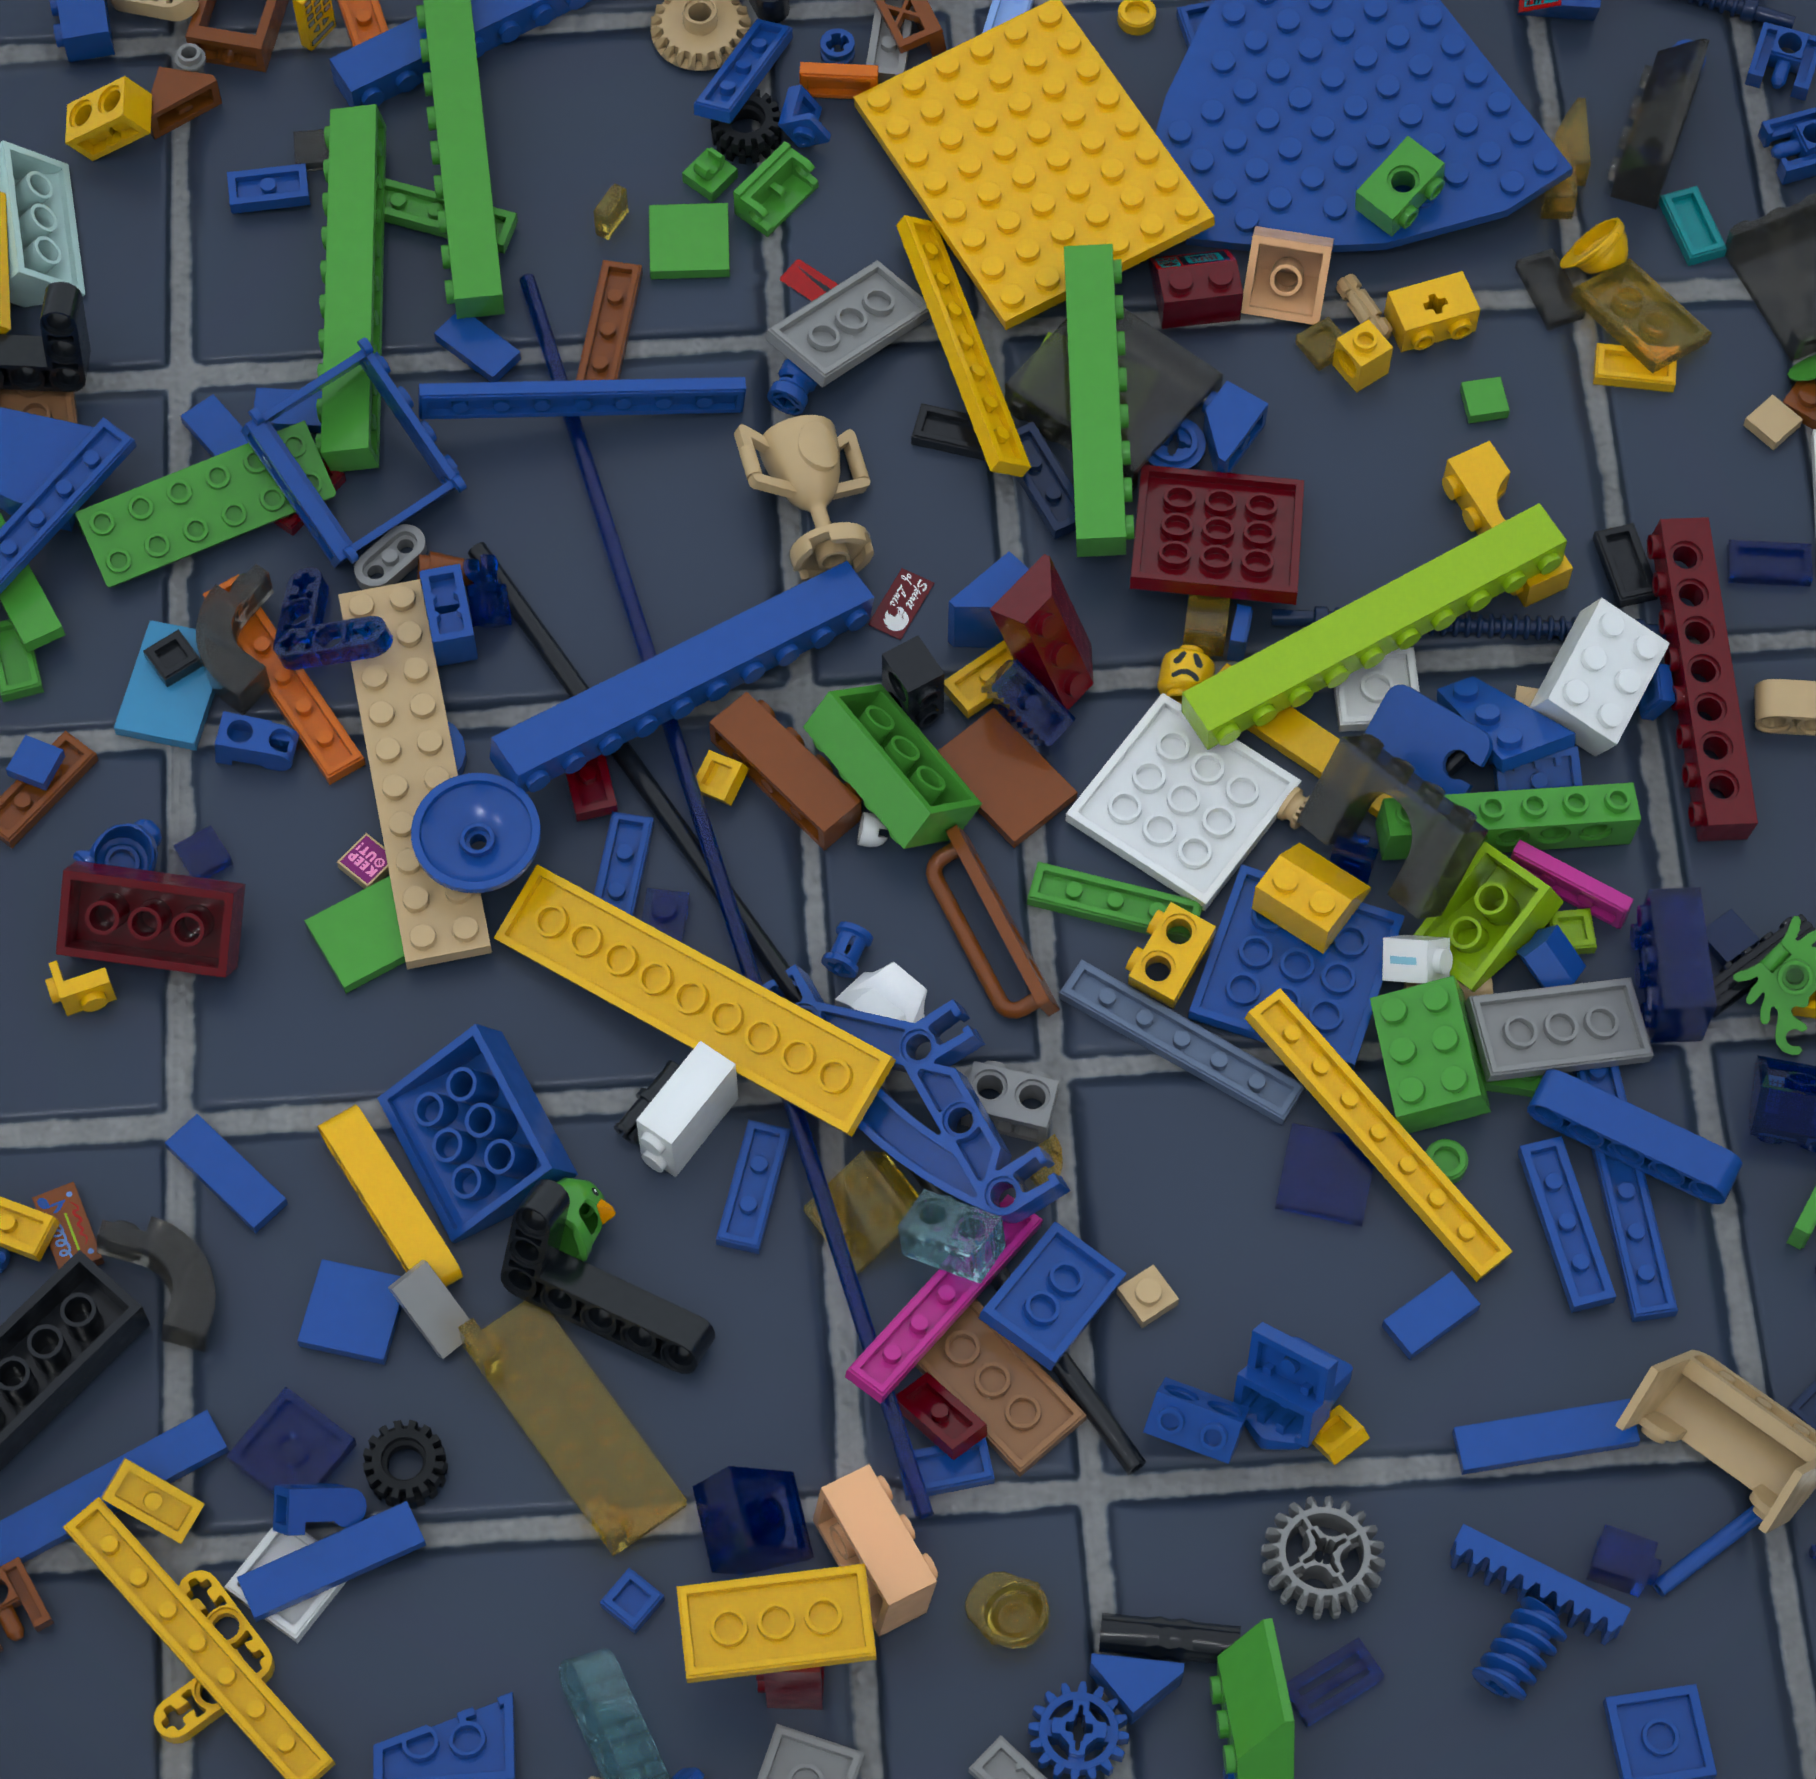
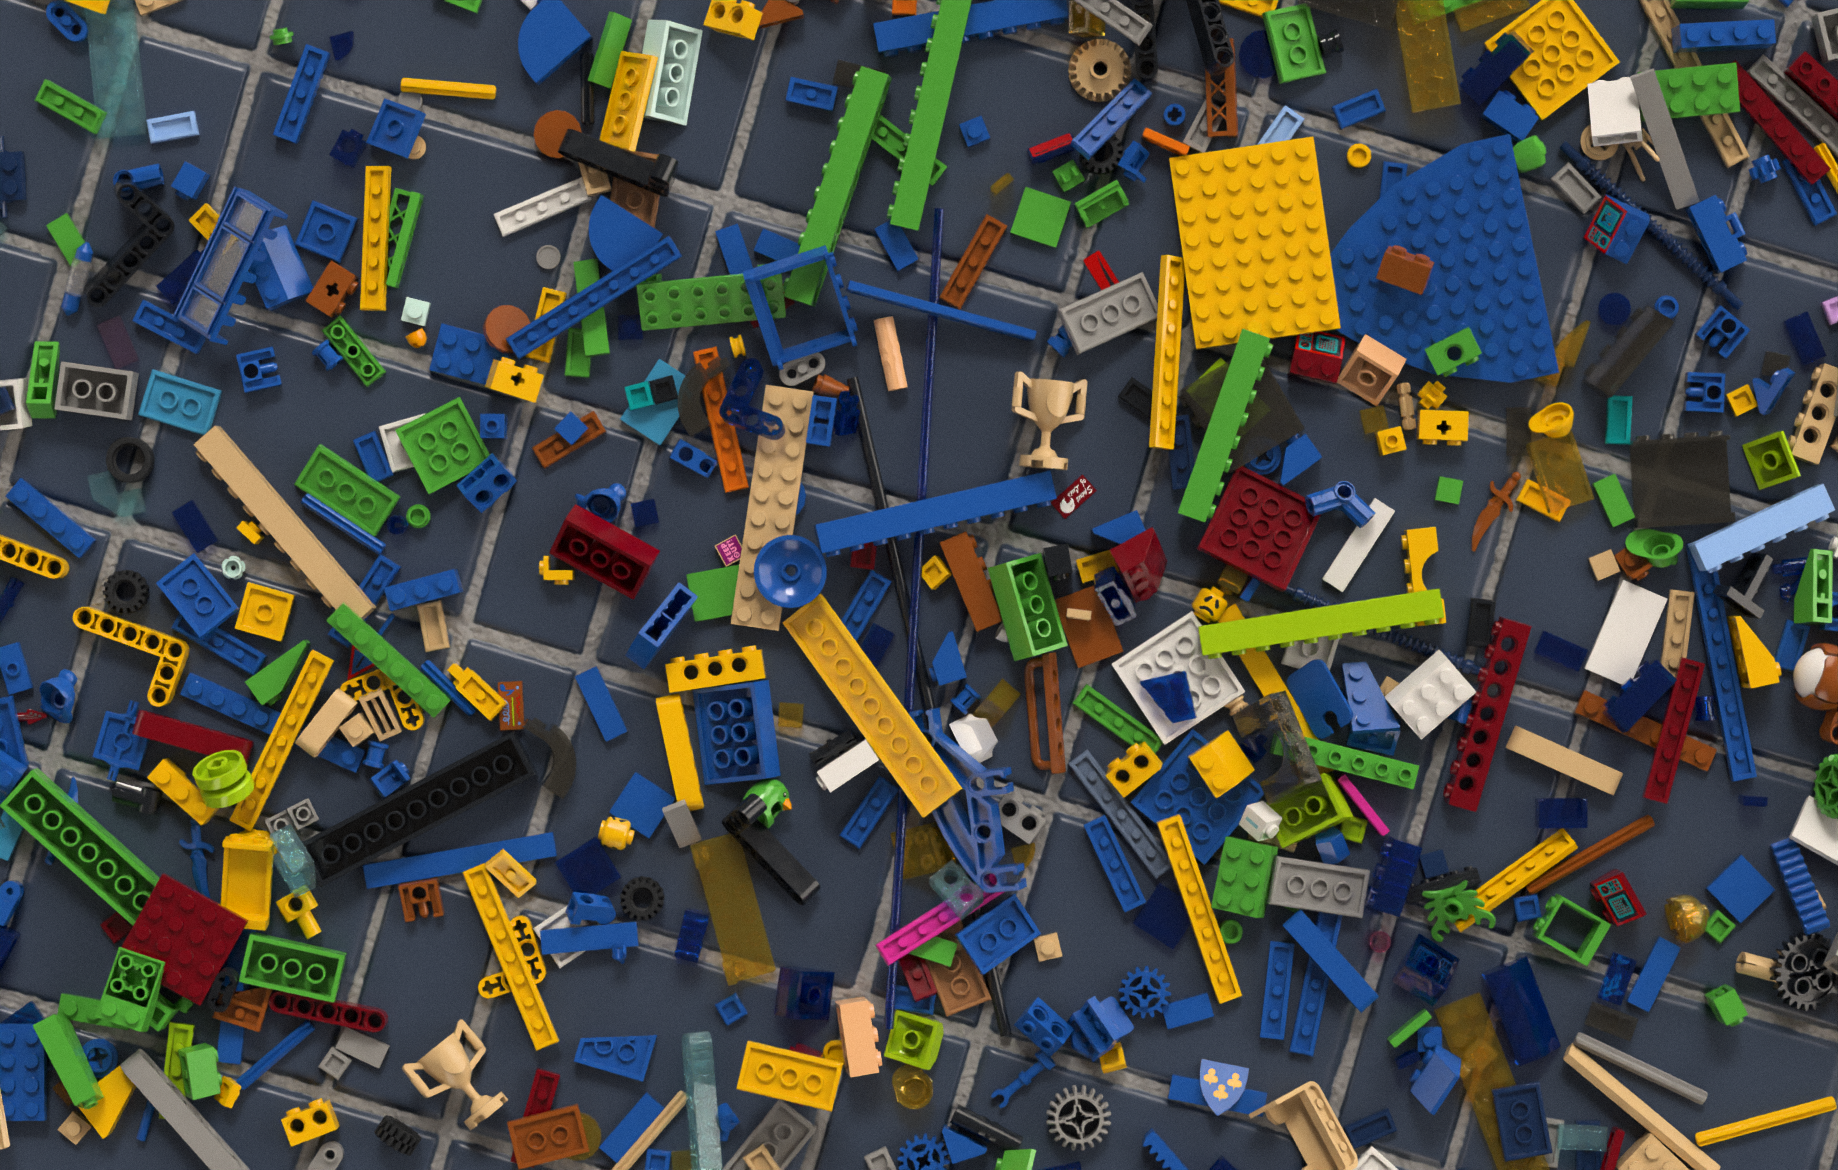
camera: 20 degrees right, 25 degrees up
none -> yellow head [598,816,635,851]
none -> blue hand [612,944,627,964]
none -> clear blue plate [618,315,643,340]
none -> teal plate [624,381,654,411]
none -> blue brick [625,583,698,670]
none -> yellow brick [665,645,766,693]
none -> clear blue brick [674,908,710,963]
none -> yellow bush [729,334,746,358]
none -> clear yellow tile [778,702,804,728]
none -> light nougat axle [873,316,908,391]
none -> lime slope [884,1009,944,1070]
none -> bright green tile [908,937,958,967]
none -> blue slope [929,631,967,686]
none -> blue plate [959,116,990,148]
none -> clear yellow slope [972,678,1021,728]
none -> blue piece [991,1049,1056,1108]
none -> slope [1027,132,1076,166]
none -> tan tile [1066,608,1092,621]
none -> blue plate [1083,814,1146,912]
none -> blue gear [1119,966,1171,1018]
none -> clear blue wing [1140,670,1197,723]
none -> sticker [1200,1059,1249,1116]
none -> blue piece [1305,481,1376,528]
none -> white tile [1322,498,1395,592]
none -> clear pink bush [1368,930,1391,953]
none -> dark orange brick [1376,245,1435,295]
none -> yellow gear [1417,381,1447,410]
none -> dark orange piece [1472,472,1521,552]
none -> bright green tile [1592,473,1635,527]
none -> clear blue piece [1598,293,1631,325]

